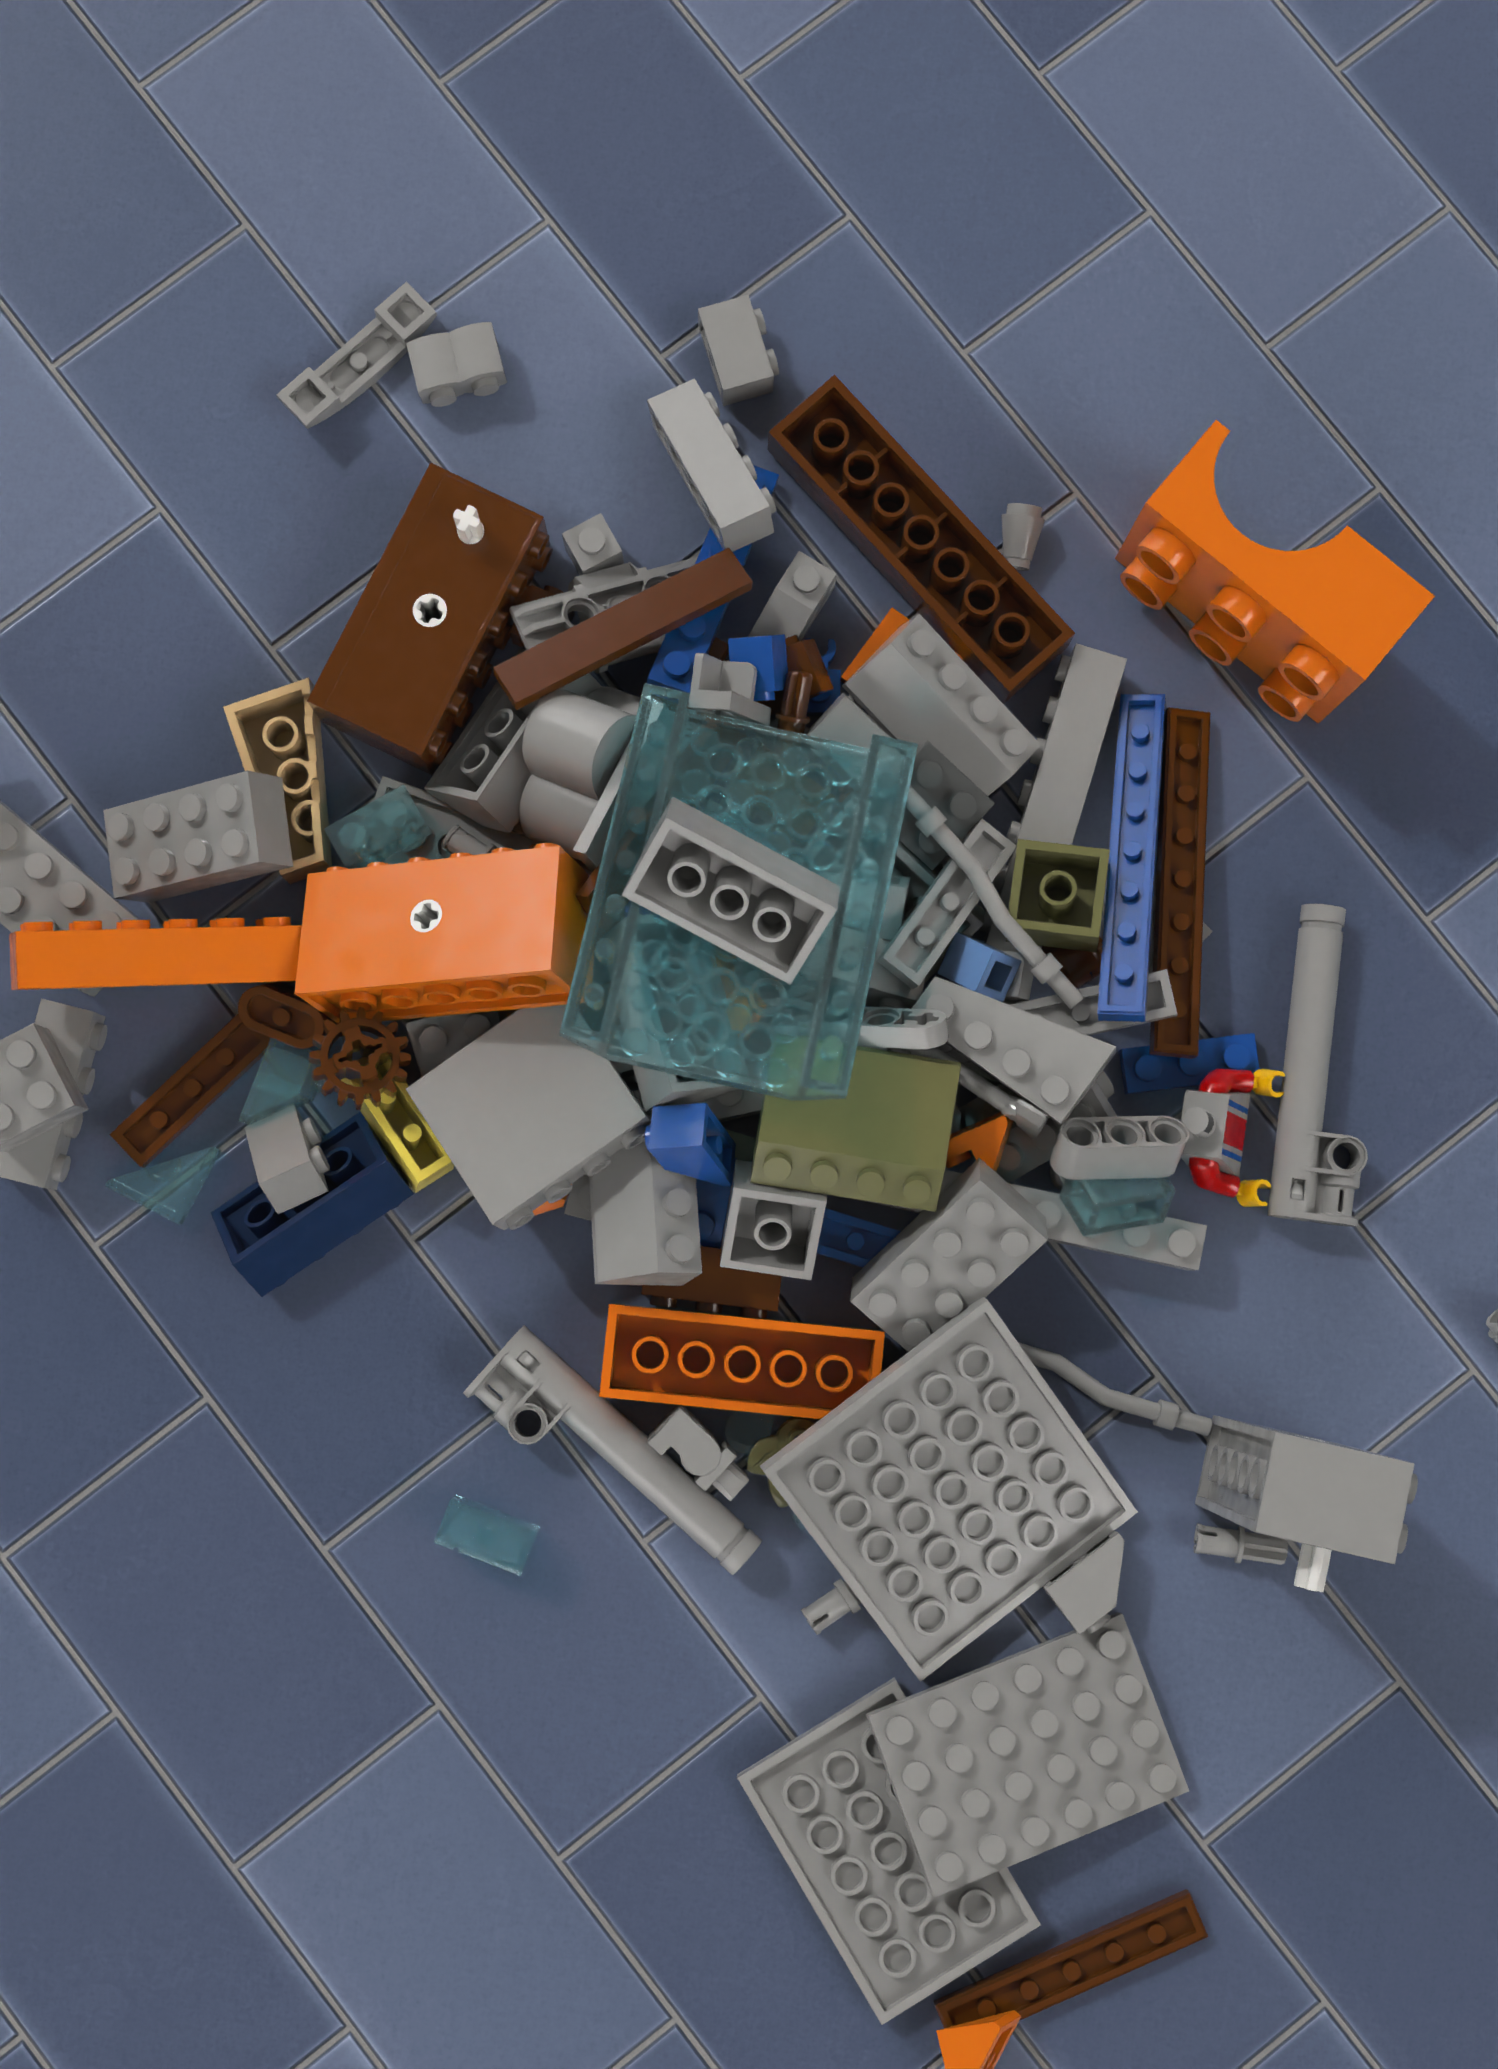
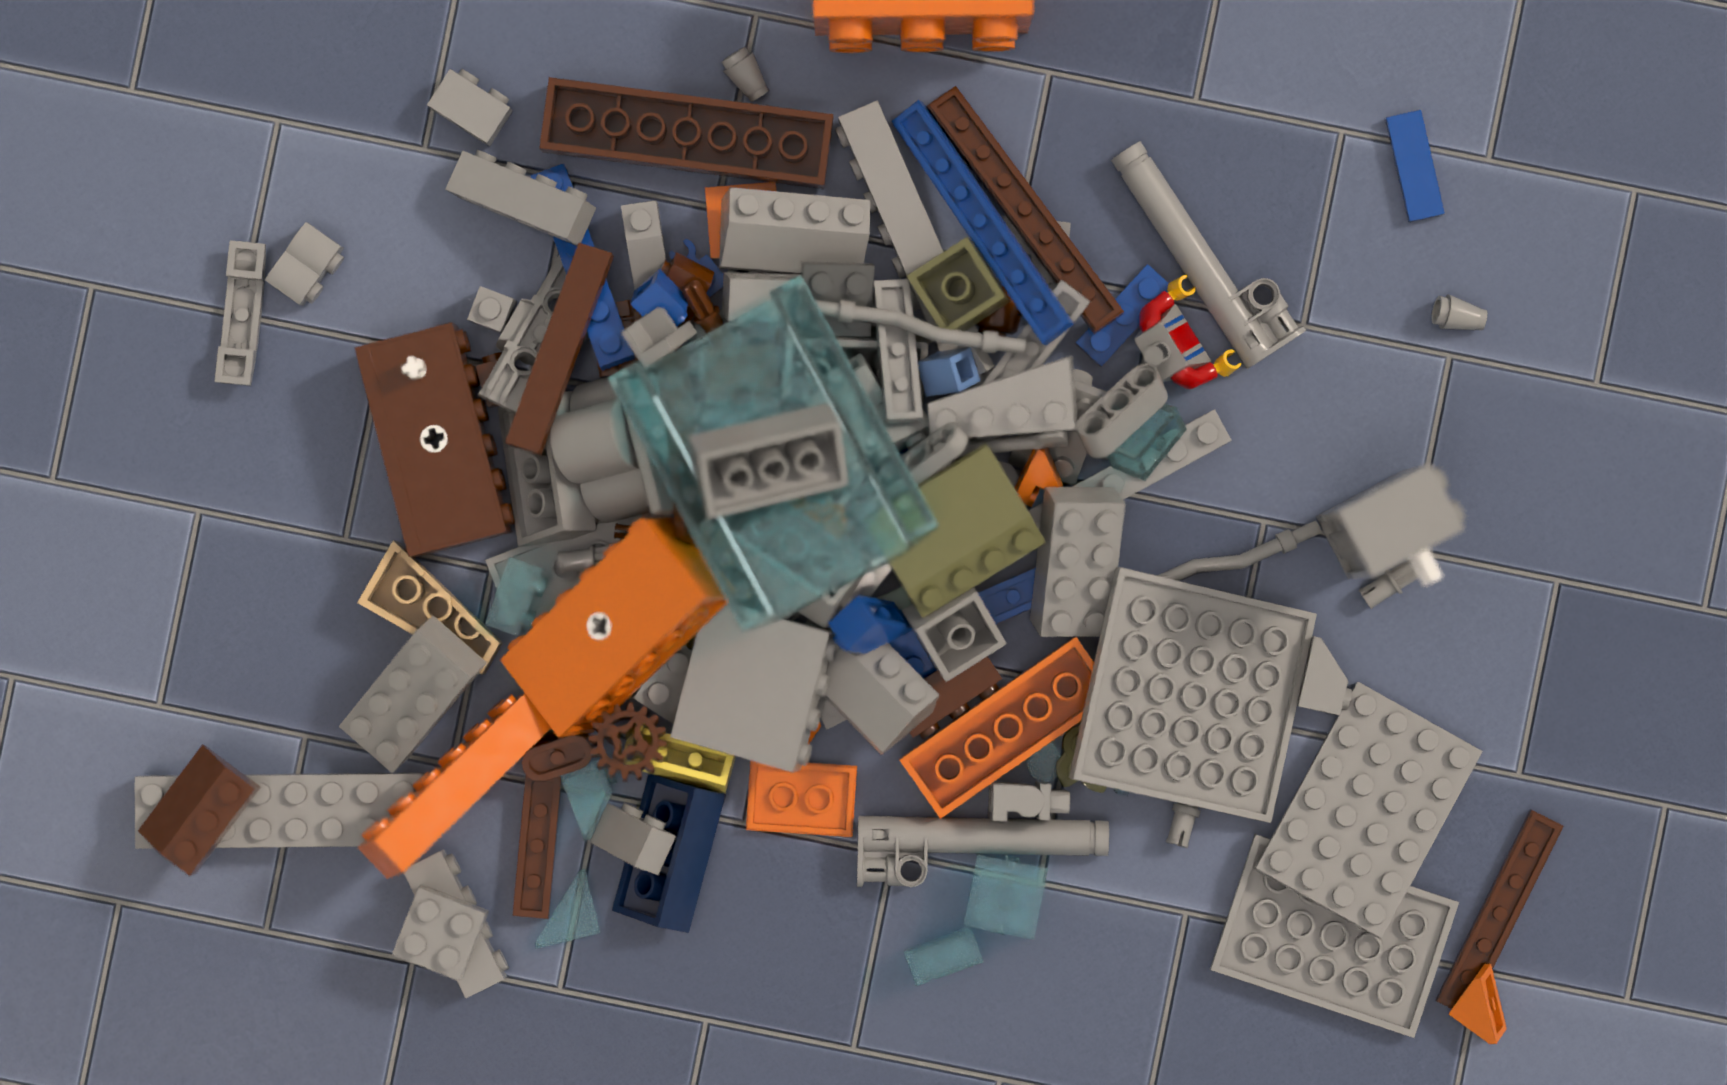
camera: 35 degrees left, 5 degrees up
none -> orange tile [746,760,857,837]
none -> clear light blue brick [963,854,1048,939]

